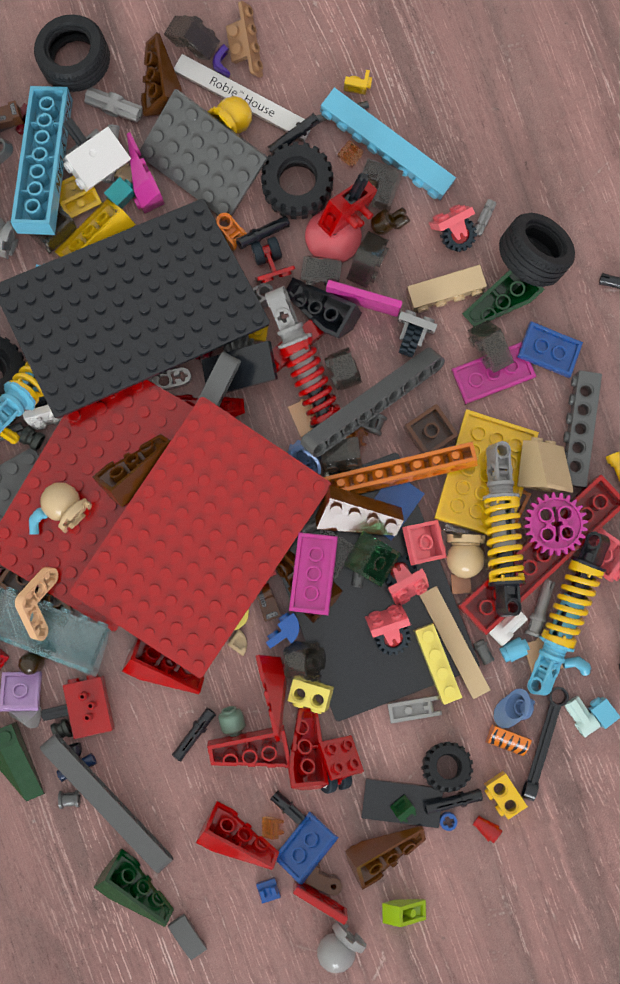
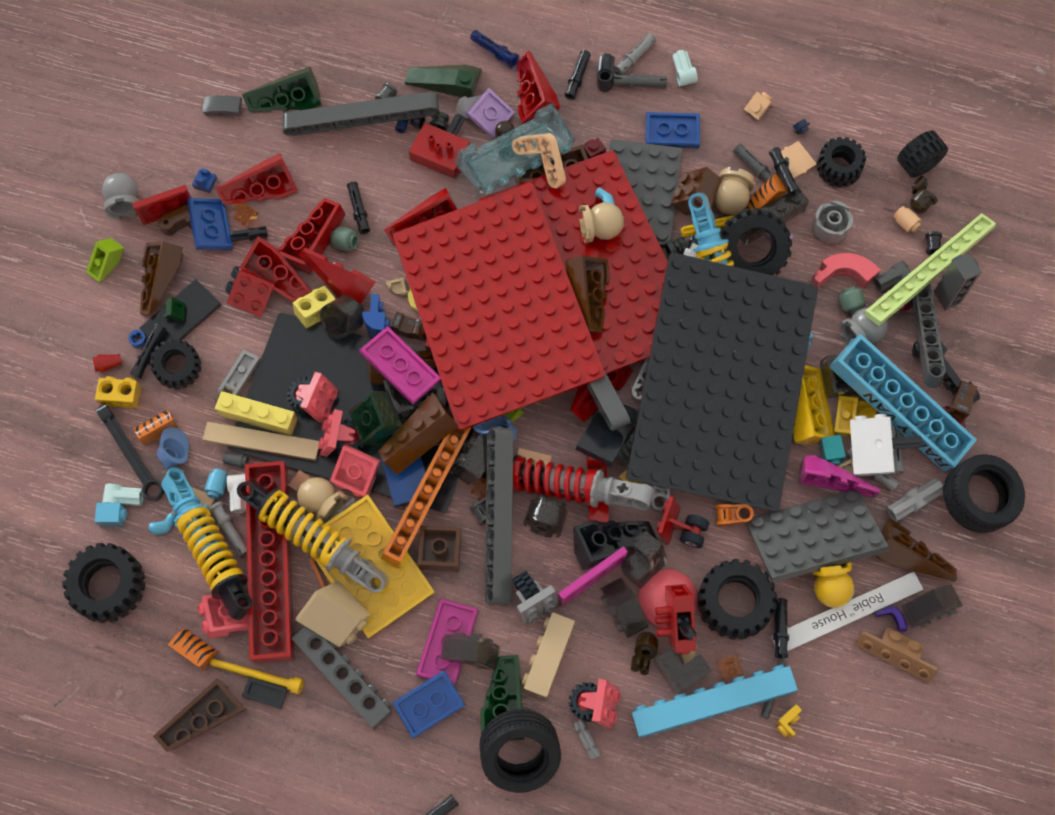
camera: 130 degrees right, 15 degrees down
black pin [236,216,290,250] -> none
dark pink gear [523,492,588,556] -> none

